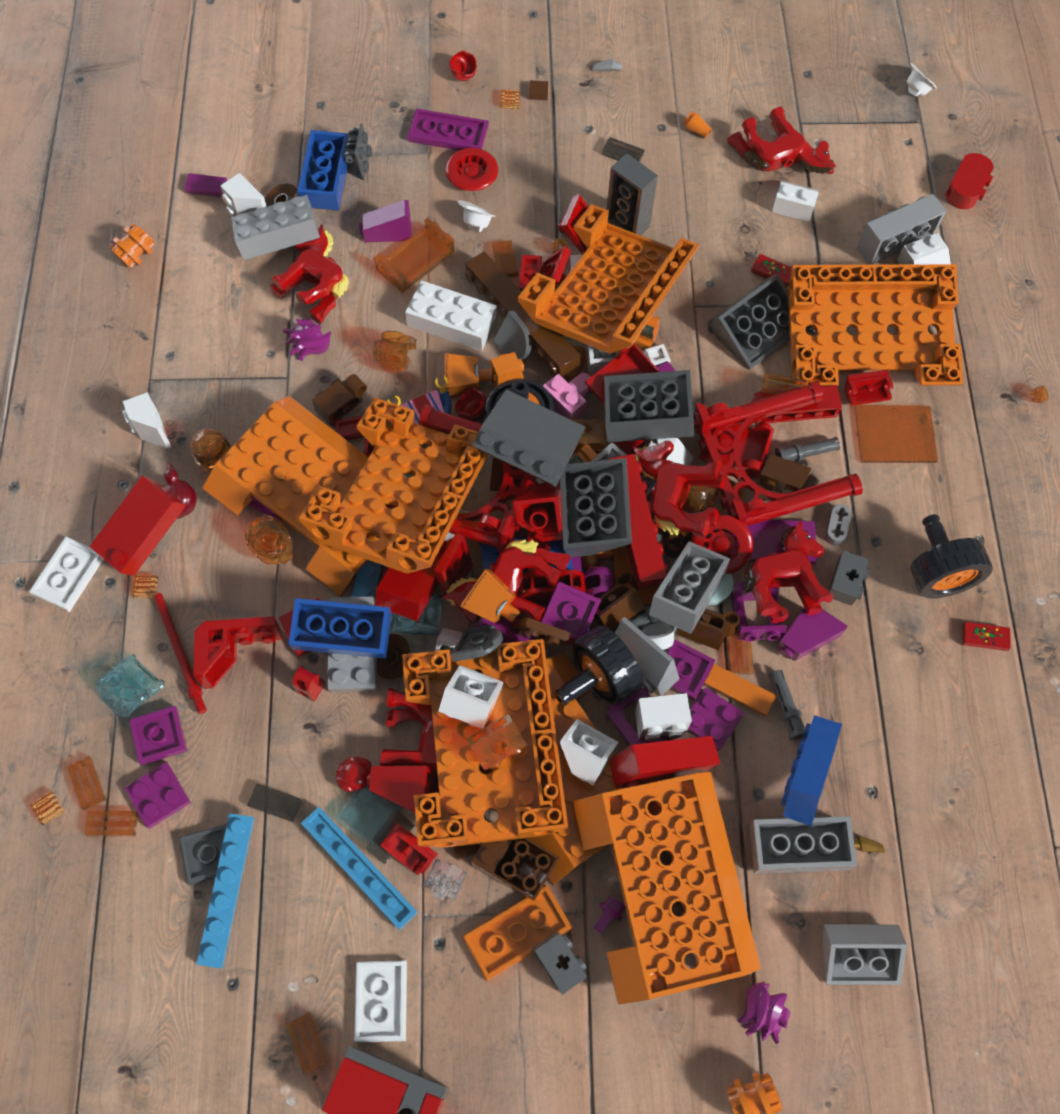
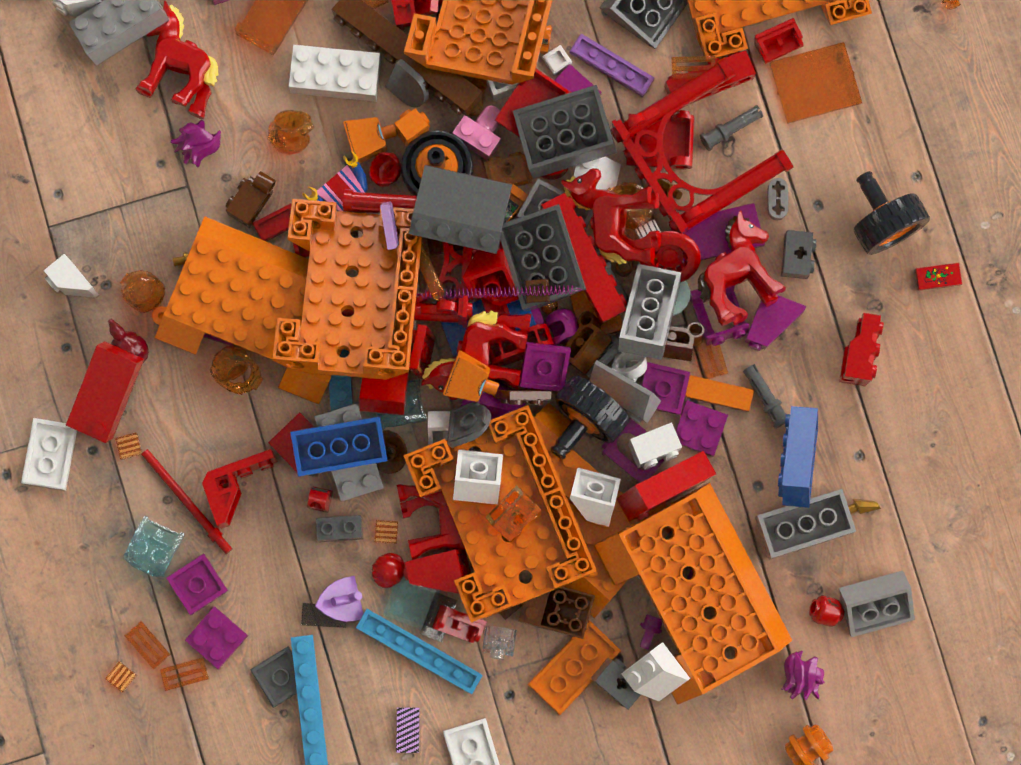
camera: 15 degrees left, 15 degrees up
reddish brown hinge [760,454,819,494] -> none
none -> shield [315,576,363,622]
none -> dark grey brick [316,515,363,542]
none -> clear orange tile [375,520,398,544]
none -> lavender tile [380,202,399,250]
none -> tile [396,708,420,753]
none -> magenta piece [416,285,582,300]
none -> clear orange piece [419,243,445,300]
none -> reddish brown tile [525,279,550,303]
none -> medium lavender tile [570,34,654,97]
none -> white slope [621,642,690,701]
none -> red head [809,595,844,627]
none -> red piece [839,313,884,387]

